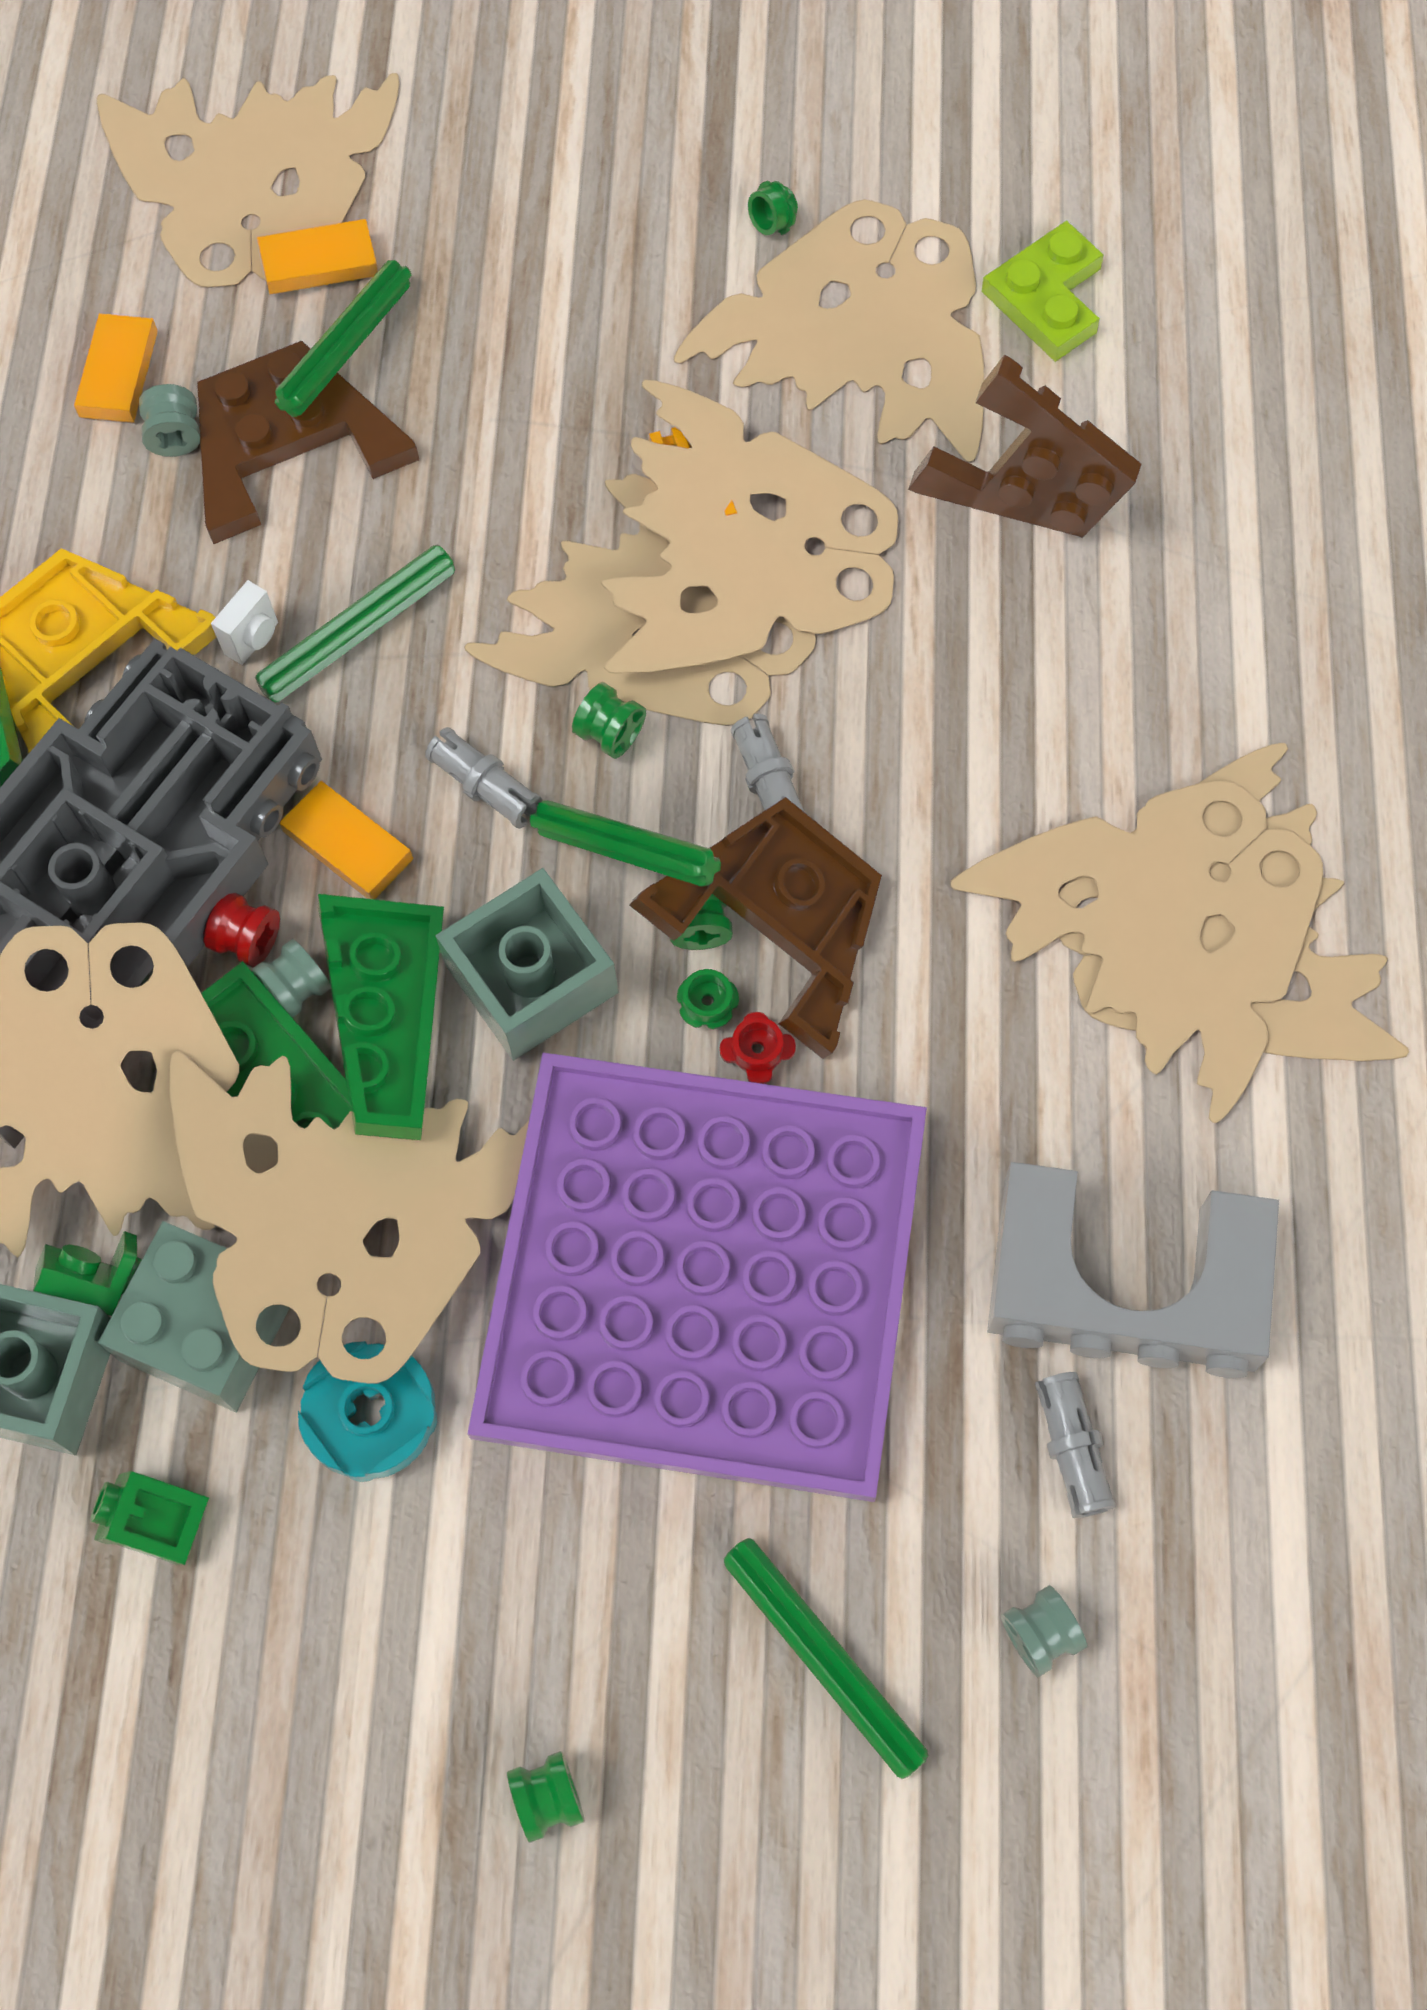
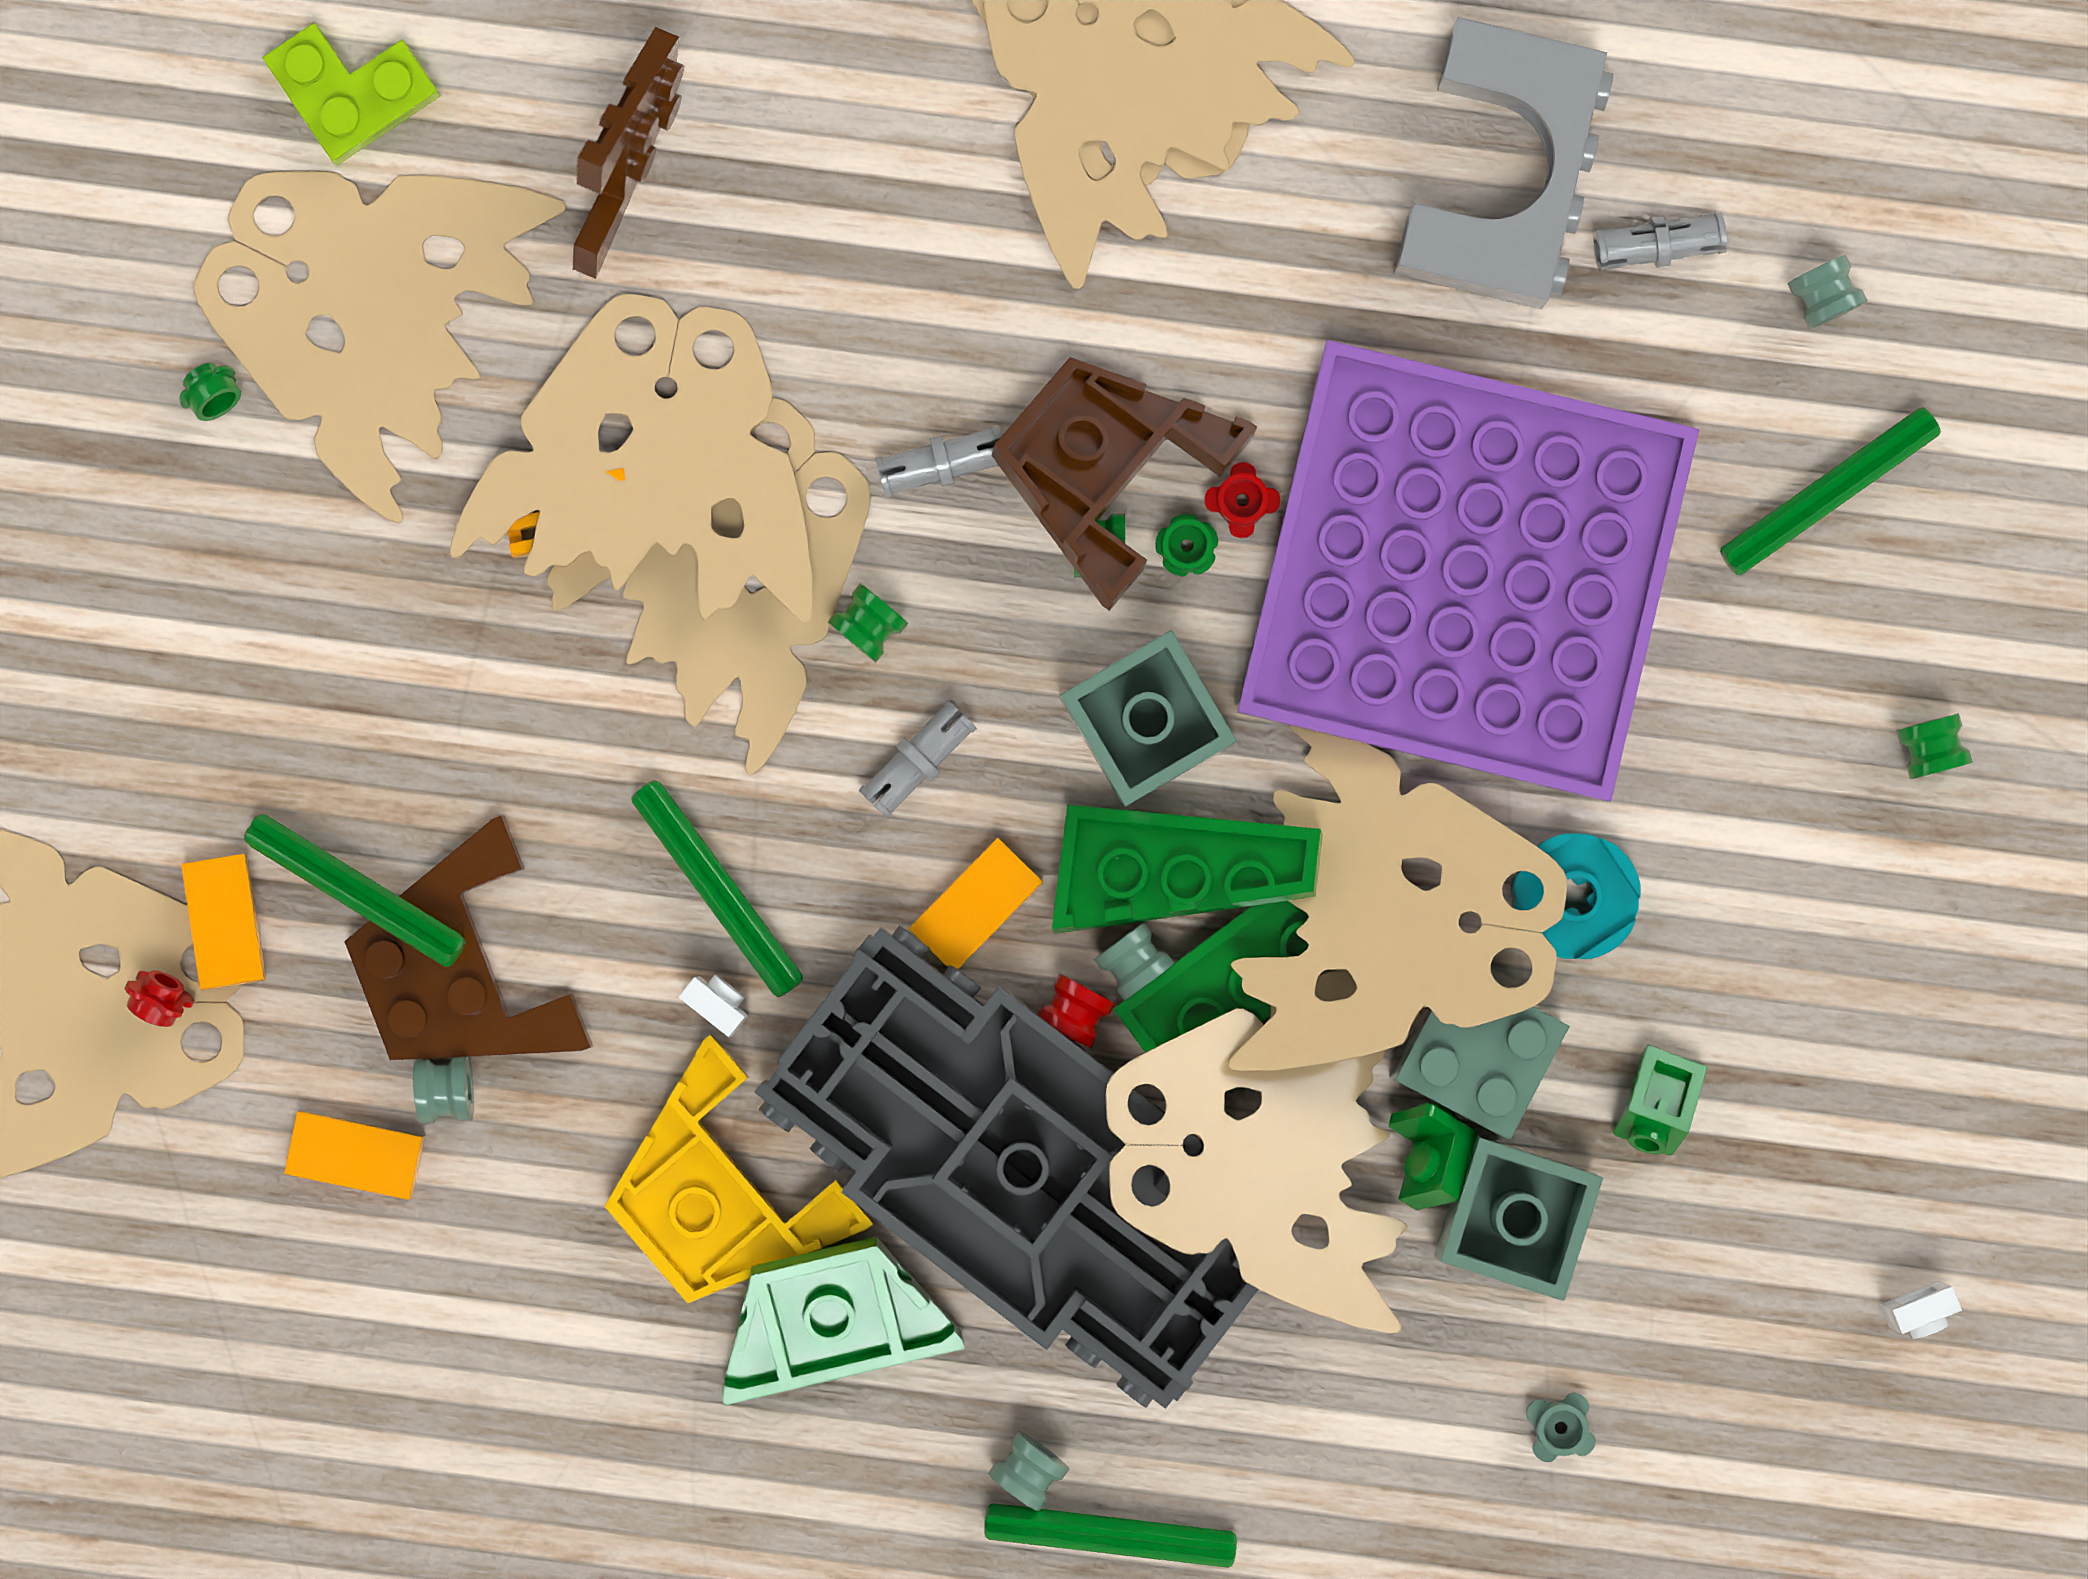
camera: 85 degrees left, 20 degrees up
green axle [530,800,721,886] -> none
none -> red plate [124,970,195,1027]

